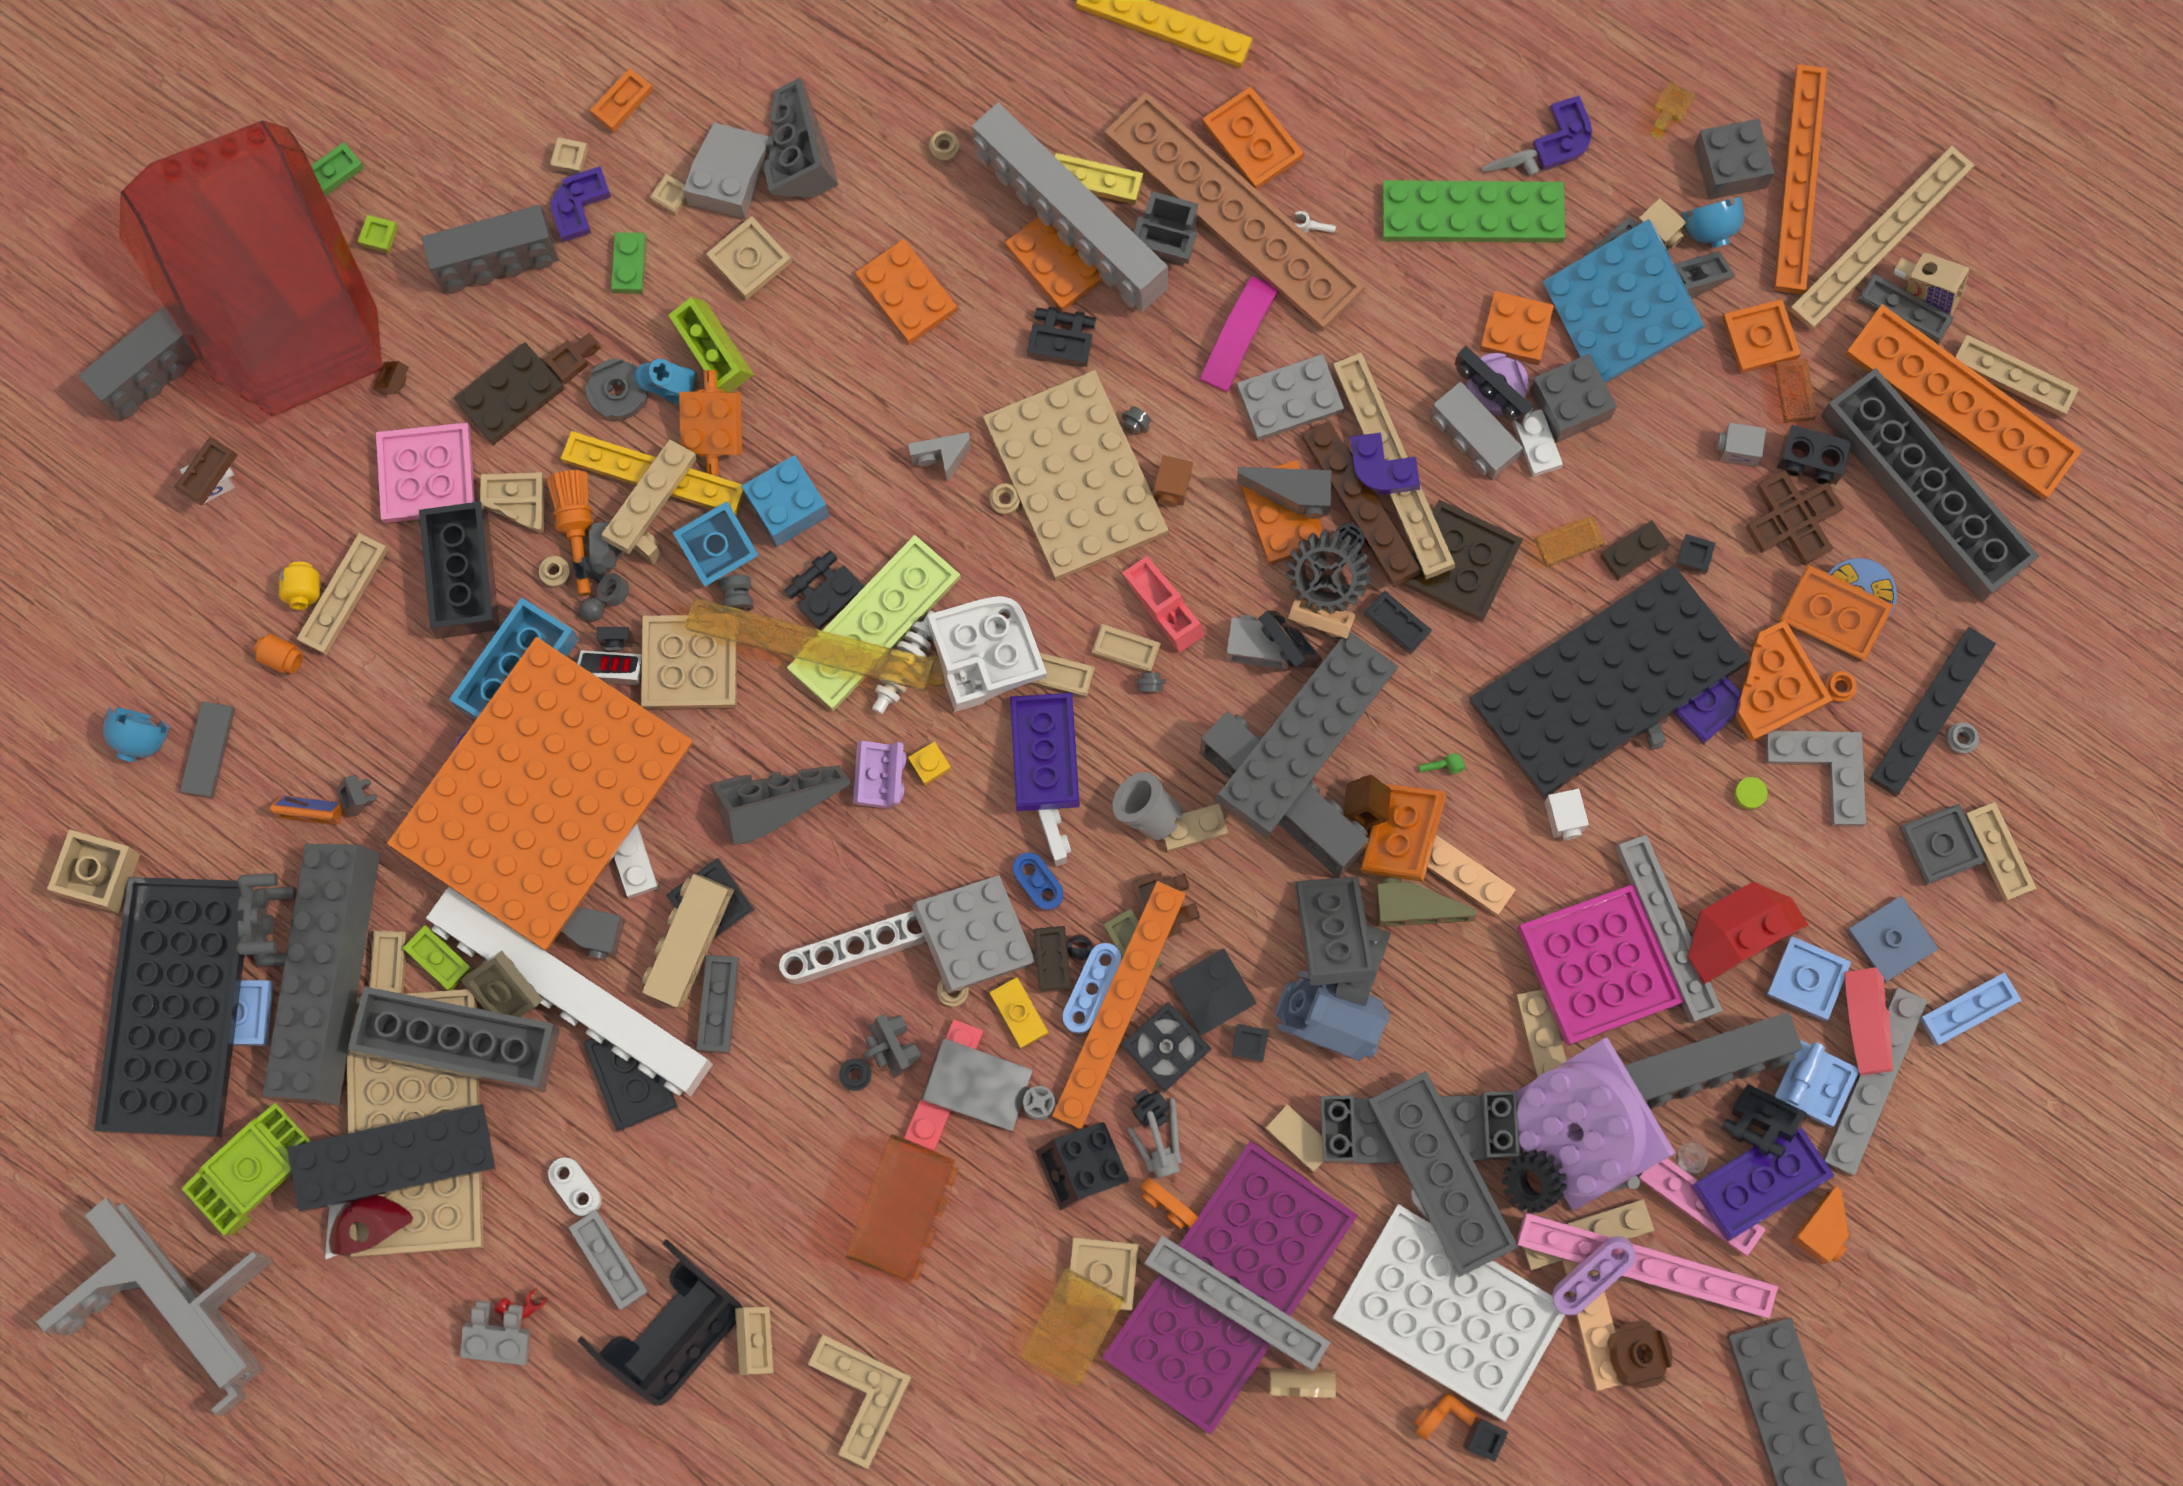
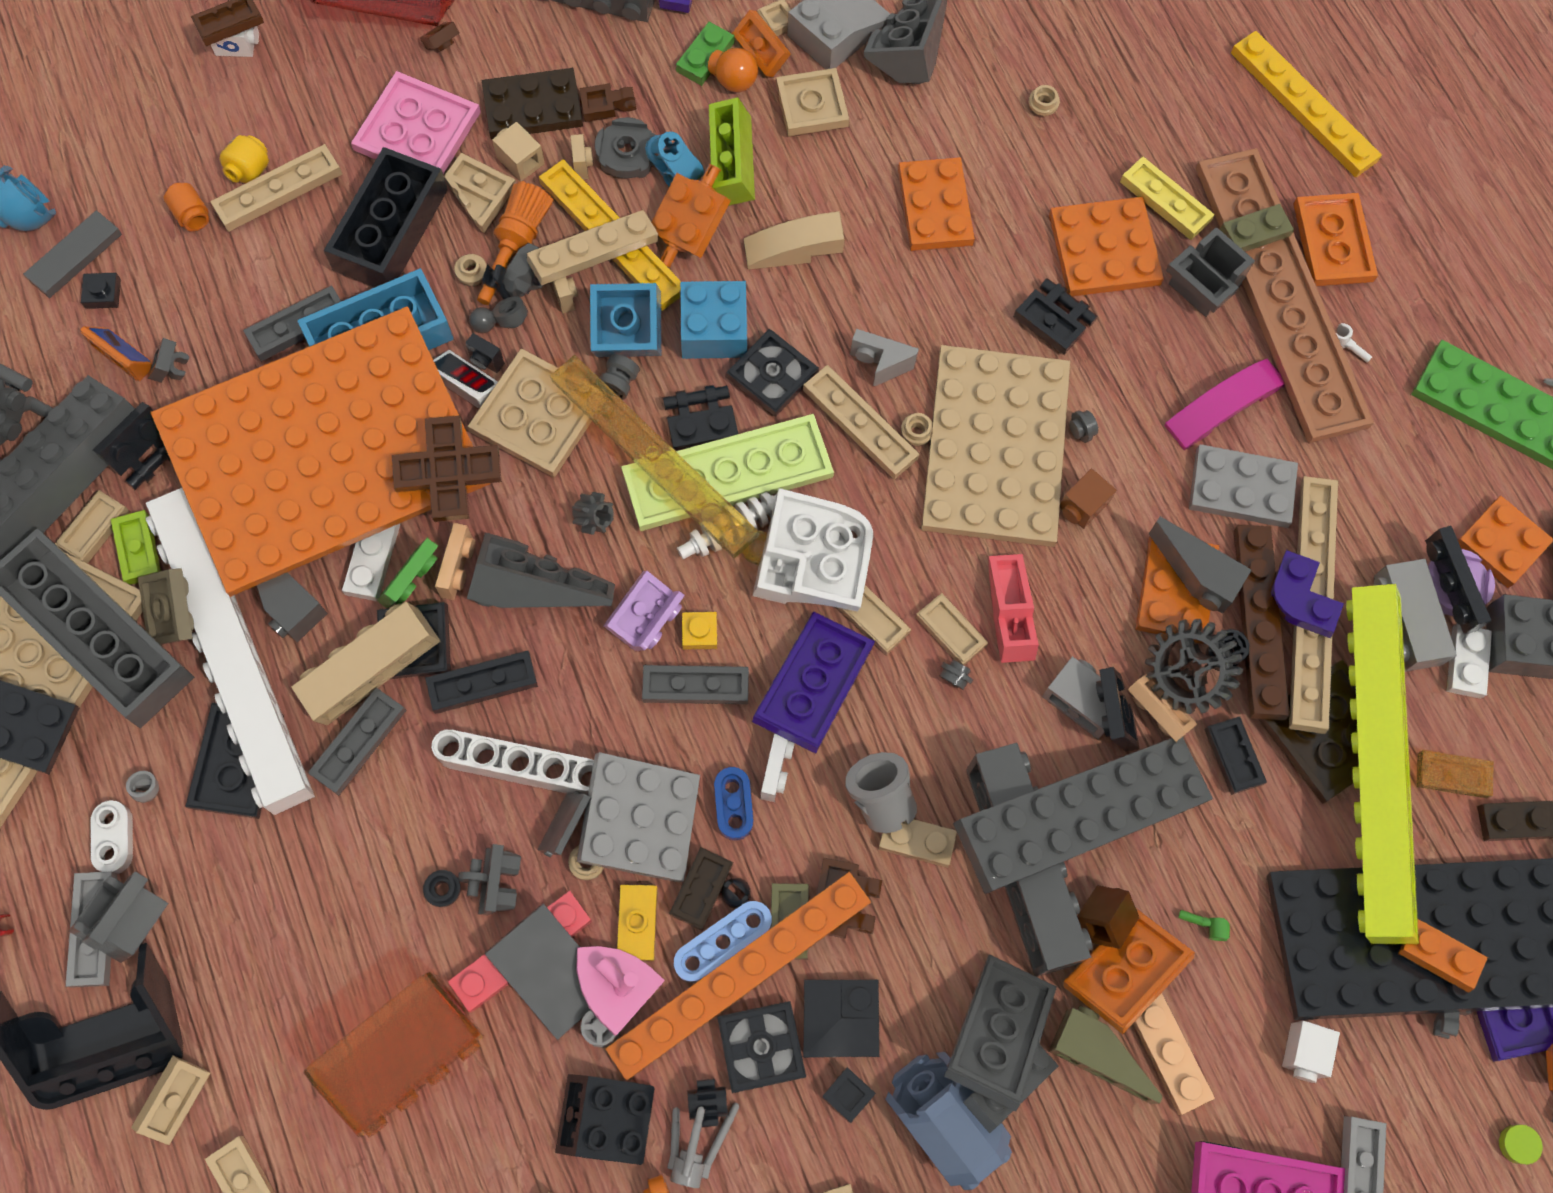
camera: 25 degrees right, 5 degrees down
light grey brick [972,102,1168,312] -> none
none -> dark grey plate [68,871,169,963]
none -> black plate [81,273,121,309]
none -> black plate [93,402,170,490]
none -> light grey hinge [126,771,159,803]
none -> dark grey plate [243,285,341,362]
none -> bright green plate [377,538,438,609]
none -> reddish brown plate [392,415,502,522]
none -> black plate [425,650,538,714]
none -> light nougat plate [435,523,475,600]
none -> tan brick [492,122,545,182]
none -> dark grey piece [537,791,591,857]
none -> tan plate [571,134,593,180]
none -> dark grey gear [572,492,614,535]
none -> bright pink shield [576,946,665,1036]
none -> dark grey plate [642,665,749,704]
none -> orange piece [708,48,758,92]
none -> black piece [726,328,819,417]
none -> orange plate [732,10,791,77]
none -> tan slope [744,211,844,270]
none -> tan plate [803,365,919,480]
none -> olive plate [1220,204,1294,252]
none -> neon yellow brick [1346,584,1419,944]
none -> orange plate [1398,919,1488,993]

